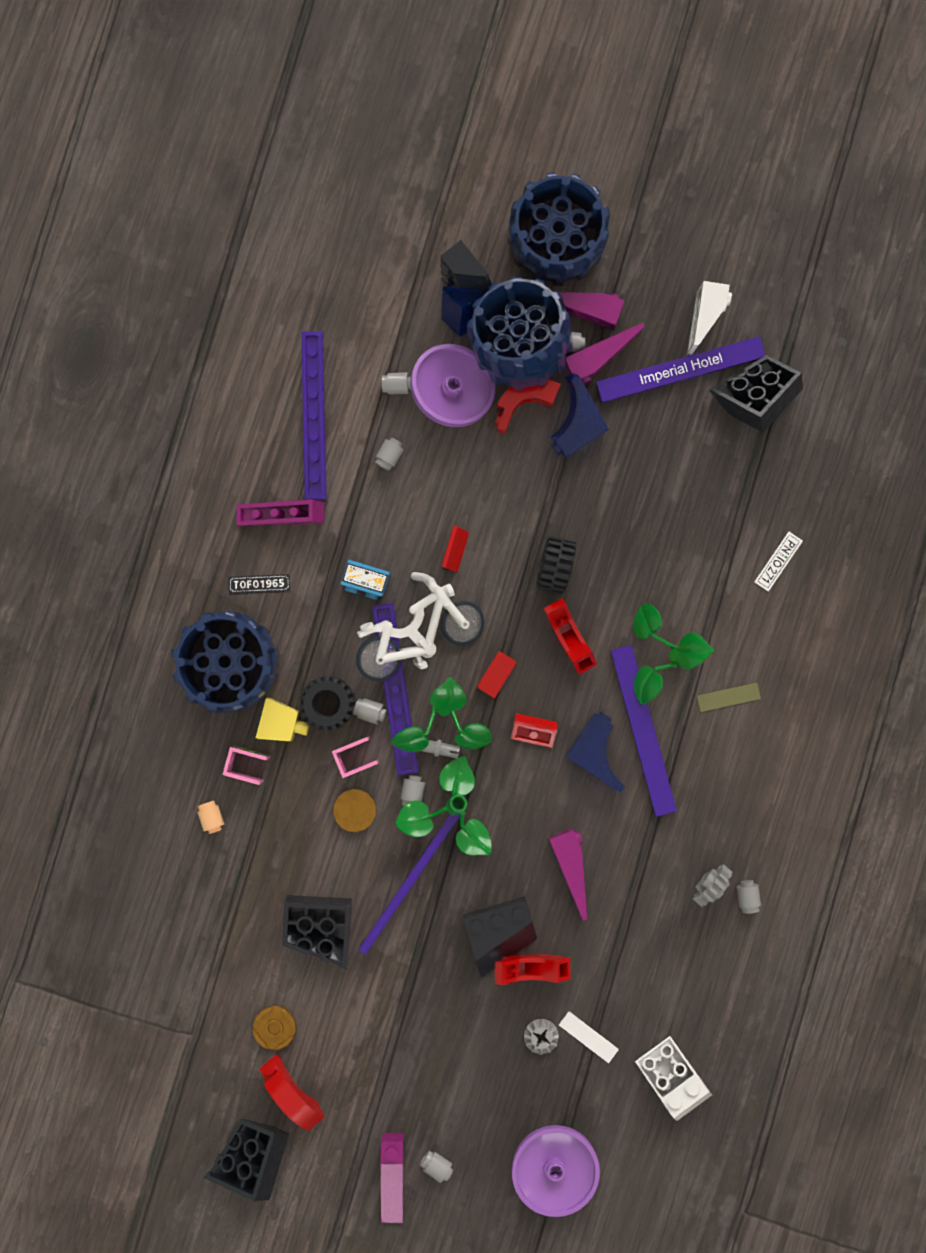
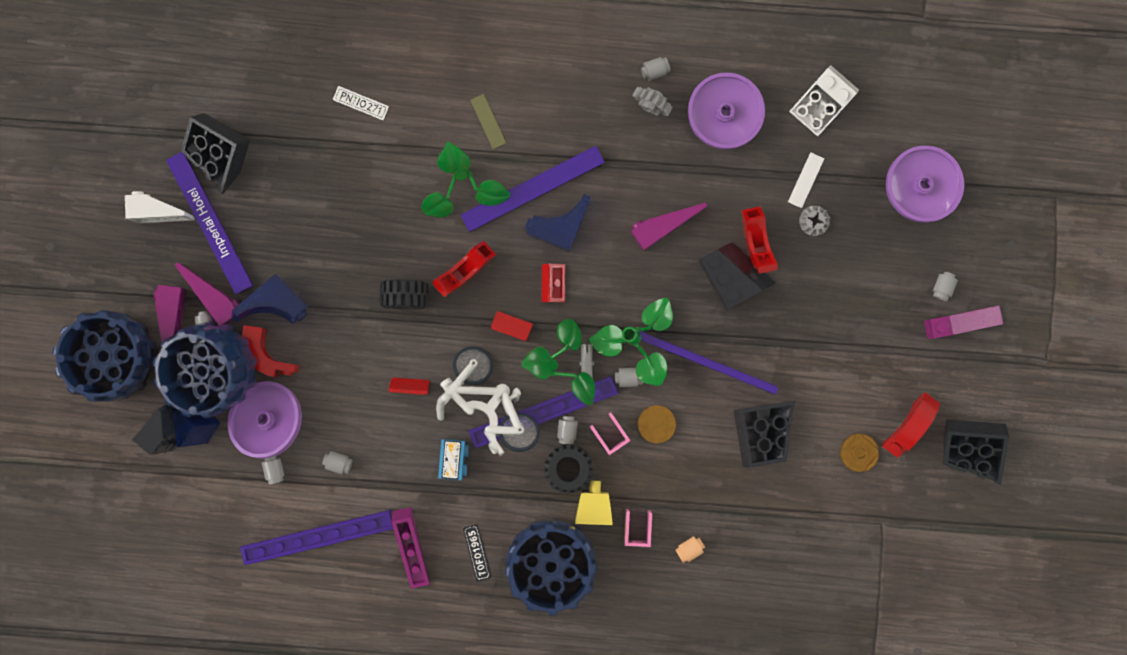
camera: 105 degrees left, 0 degrees up
none -> medium lavender dish [688,73,765,150]

